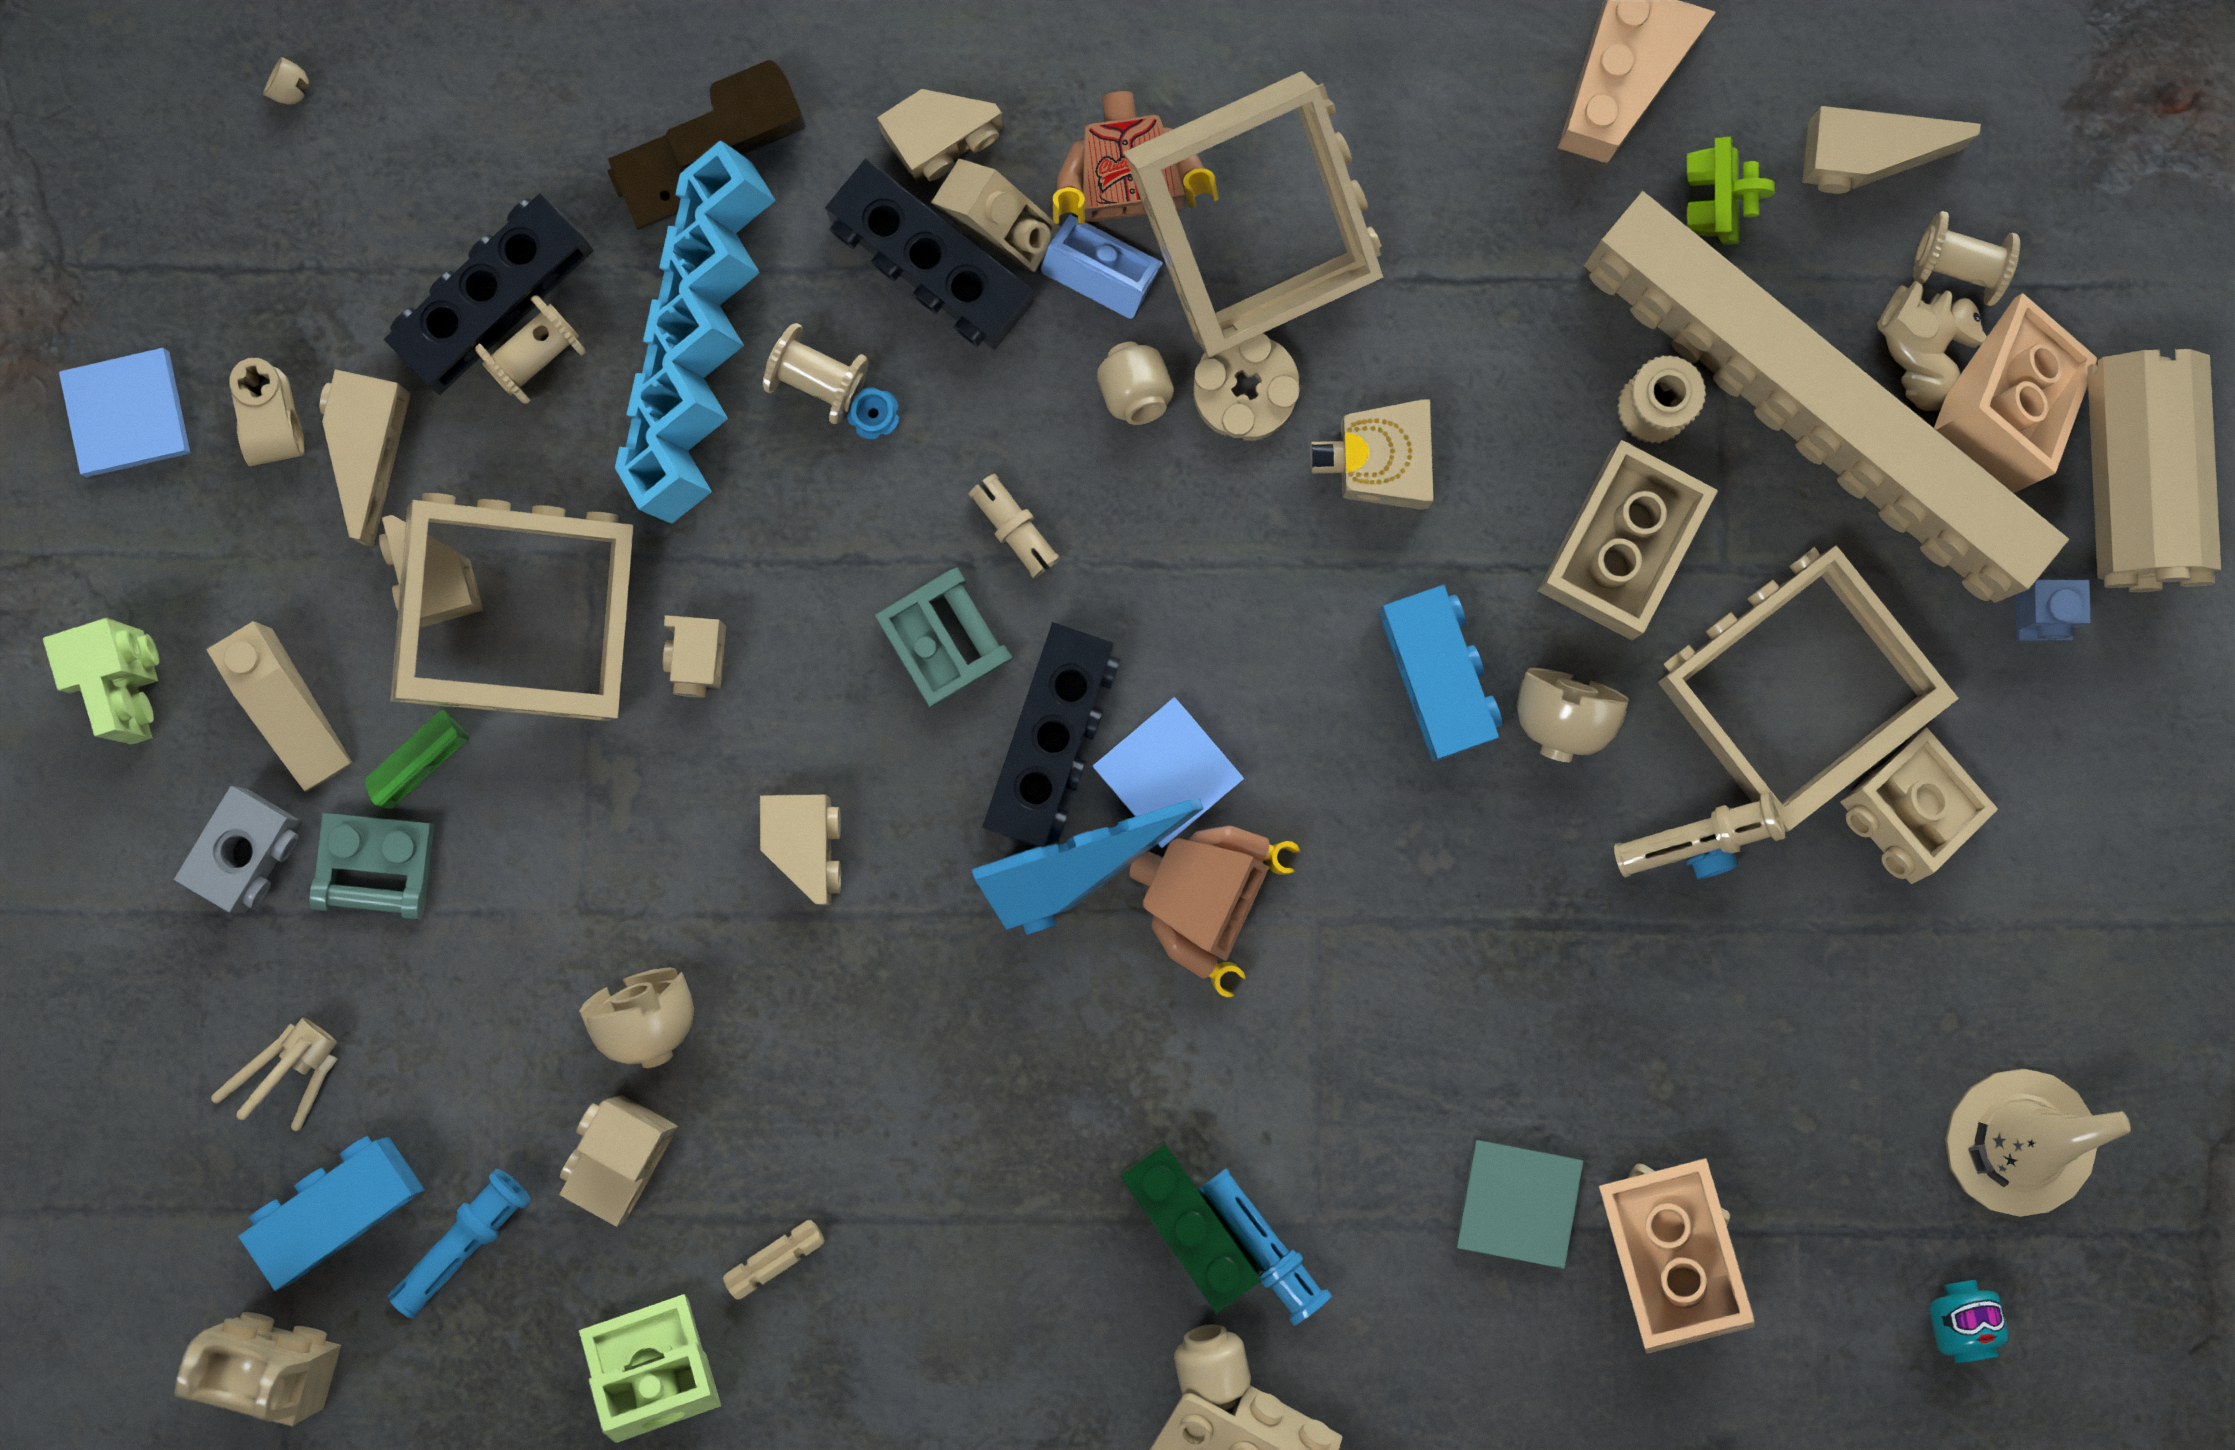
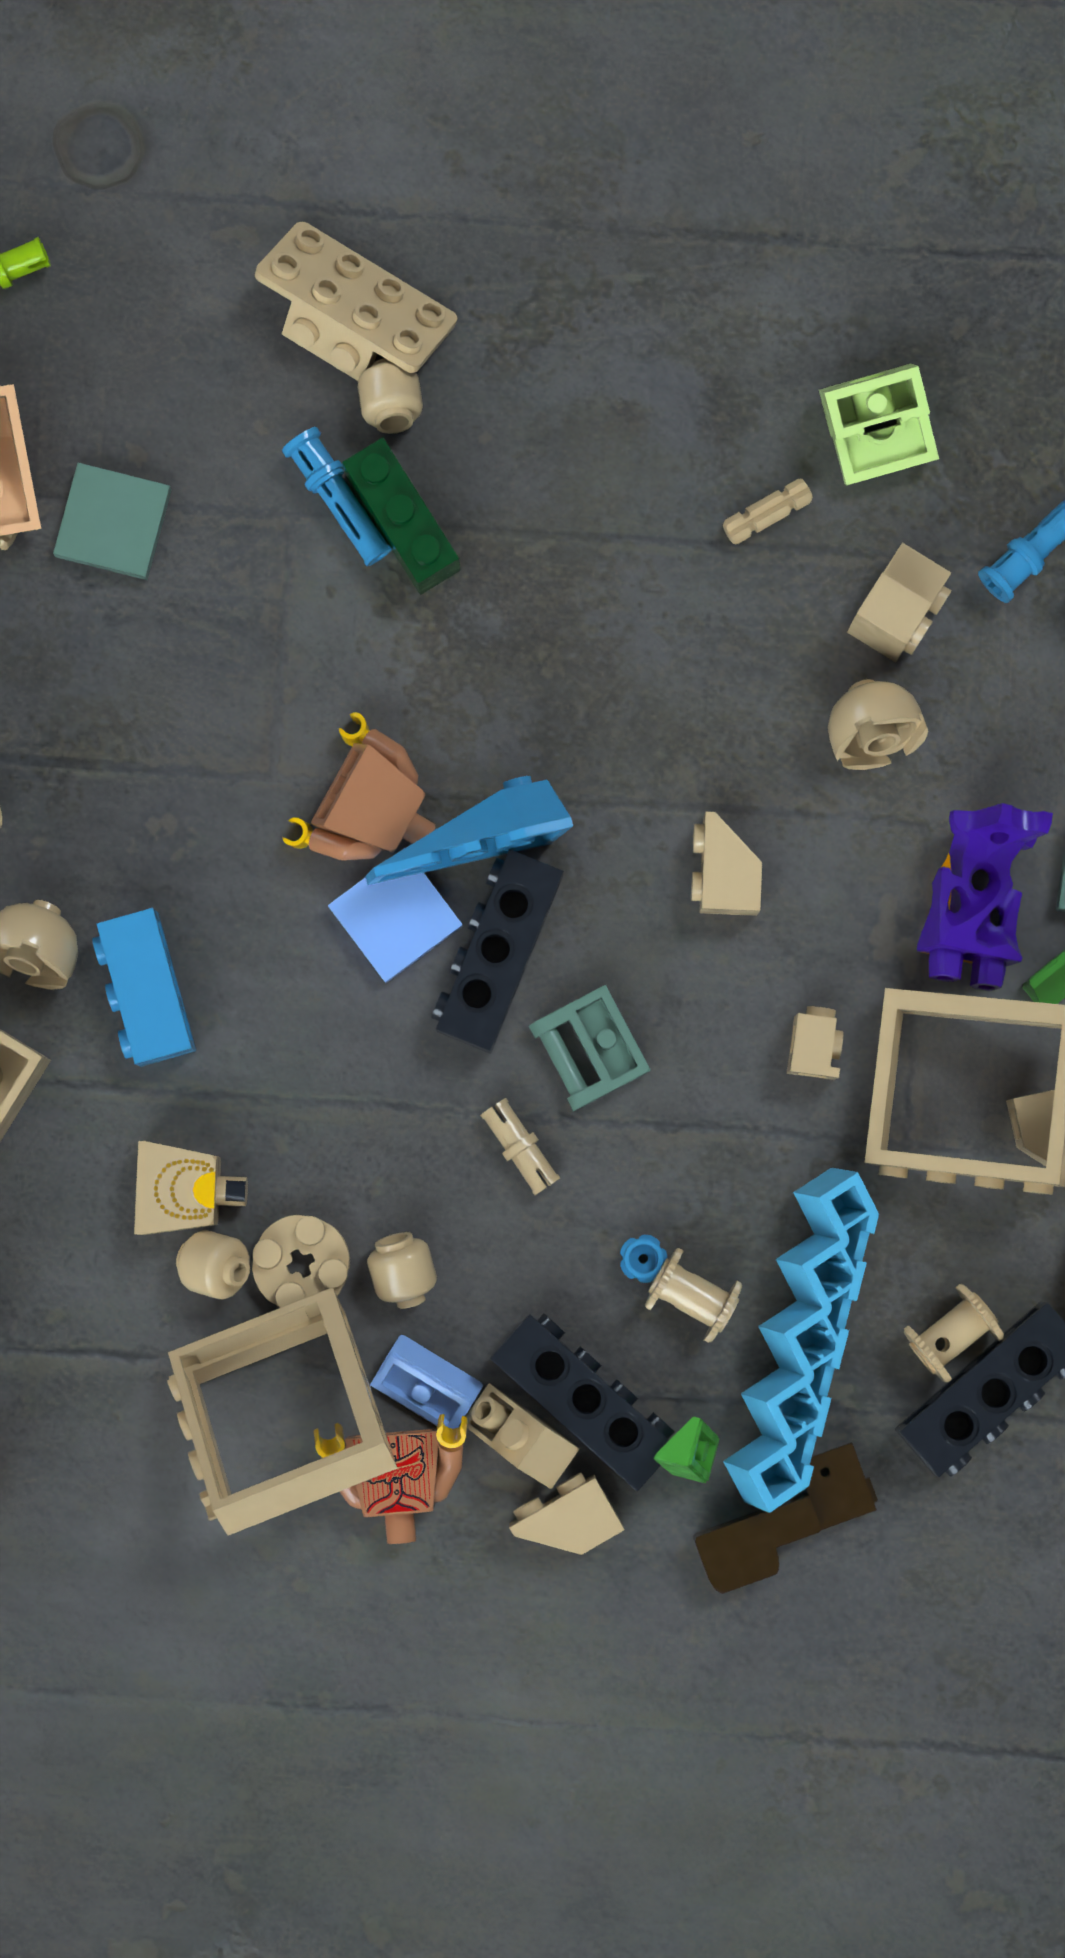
camera: 175 degrees left, 0 degrees up
none -> tan head [176,1230,250,1299]
none -> bright green slope [654,1417,720,1483]
none -> dark purple hips [917,803,1053,991]

